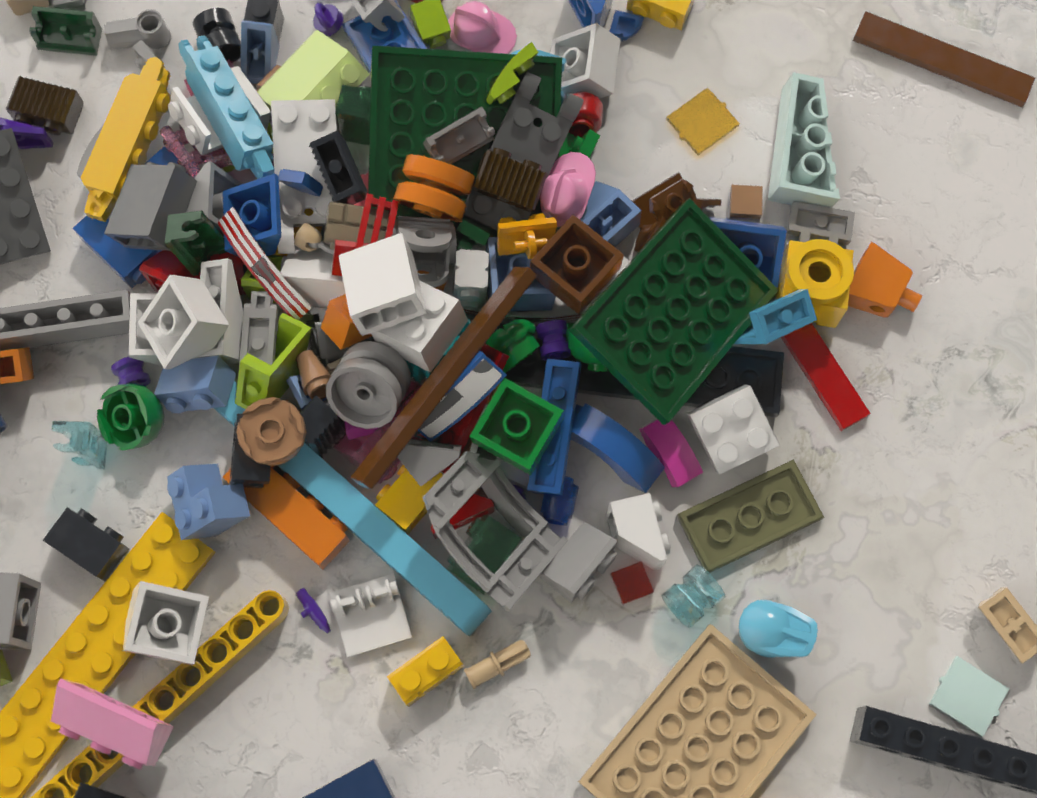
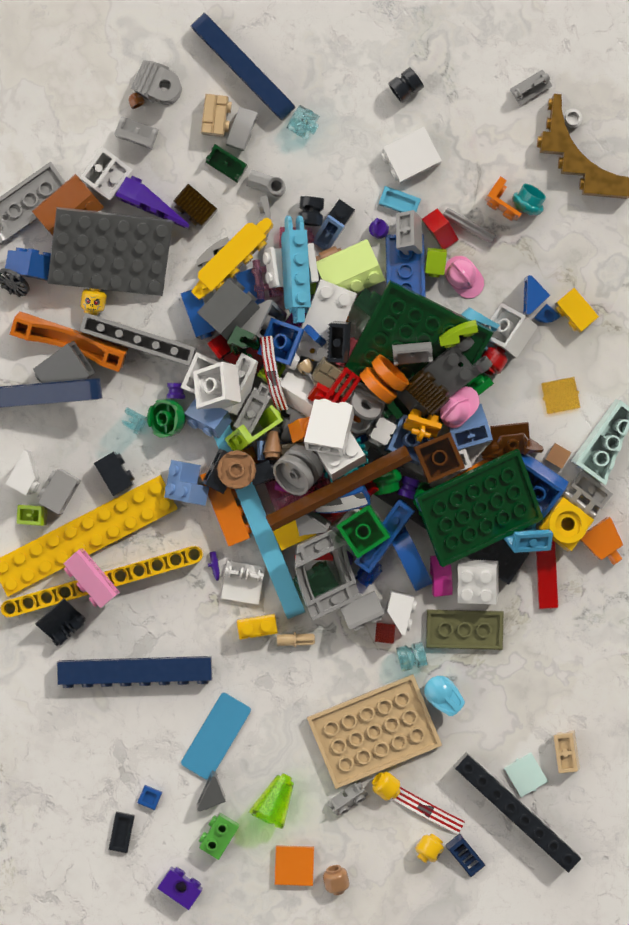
camera: 30 degrees right, 15 degrees up
white slope [123,581,209,665] -> none

